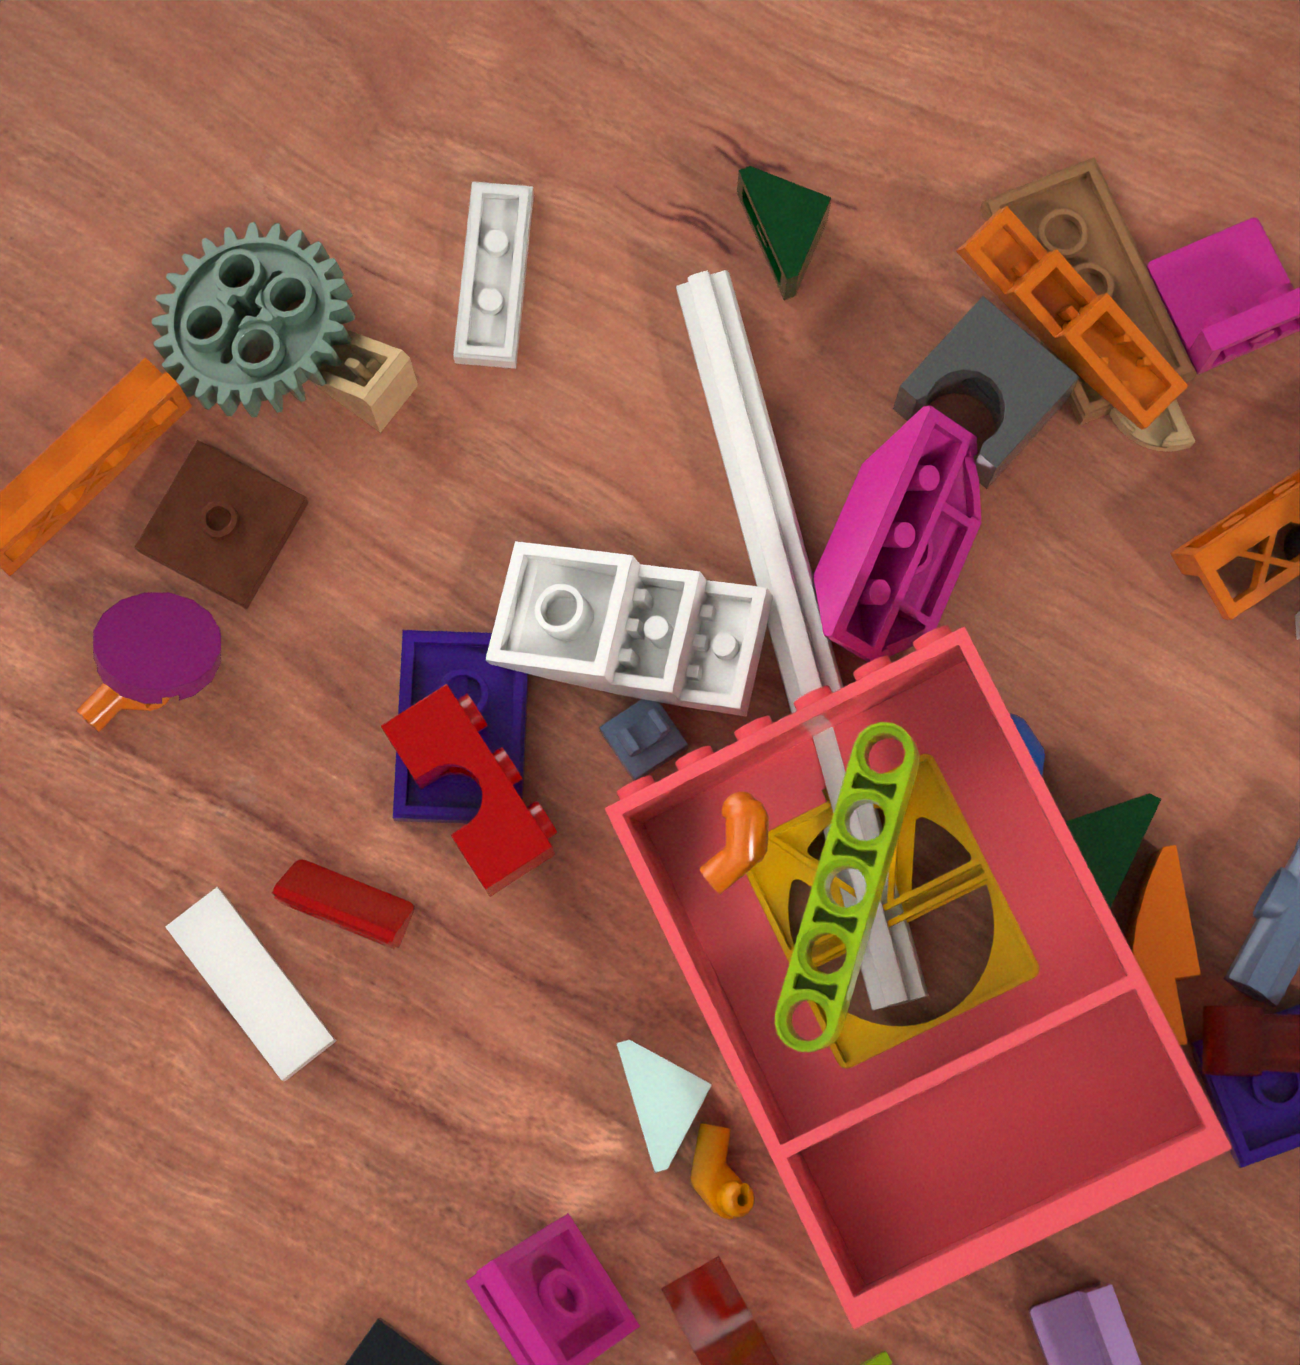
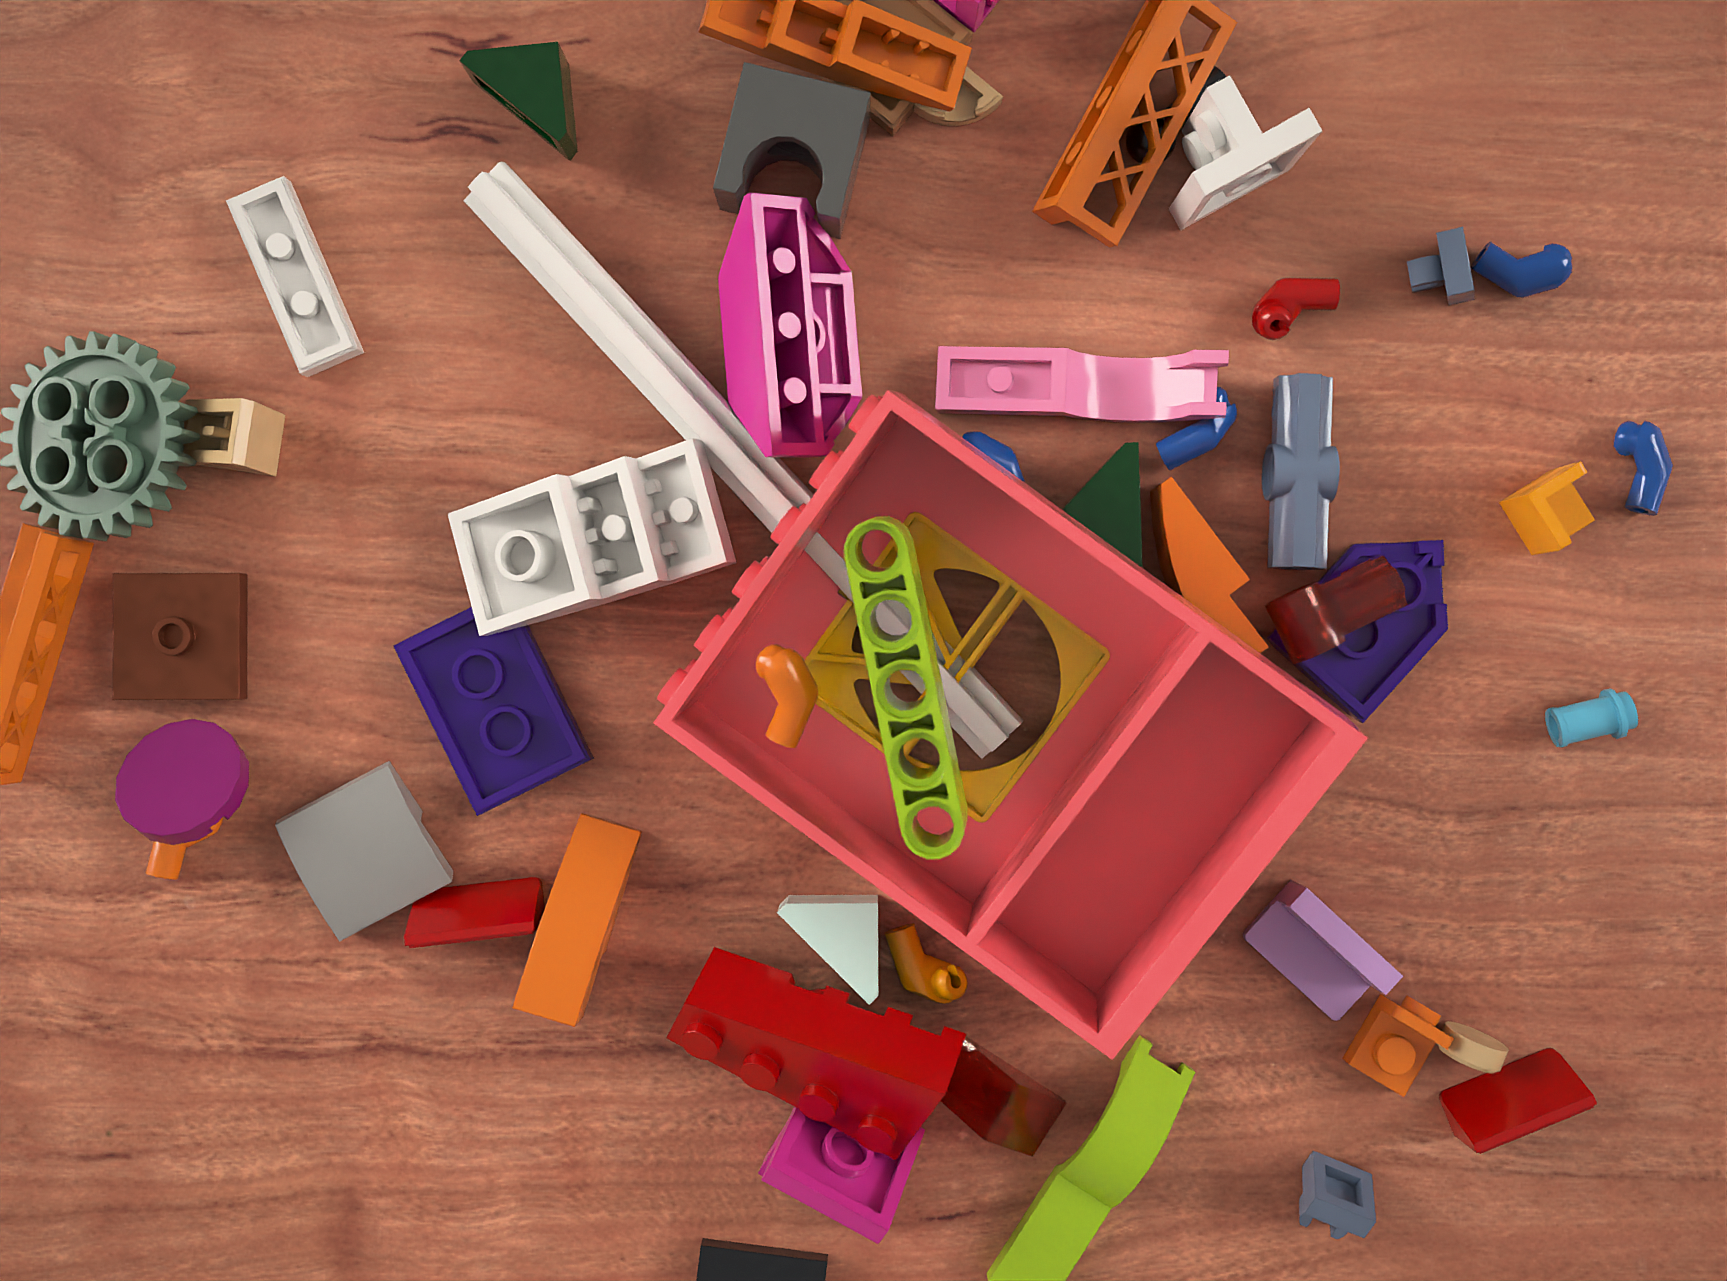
camera: 25 degrees left, 10 degrees up
white tile [165,887,336,1081] -> none
red arch [381,684,558,897] -> none
sand blue tile [599,699,688,781] -> none
none -> light grey slope [275,761,454,942]
none -> orange slope [512,813,642,1027]
none -> red wedge [666,947,967,1160]
none -> bright pink piece [935,346,1229,423]
none -> blue arm [1156,387,1237,470]

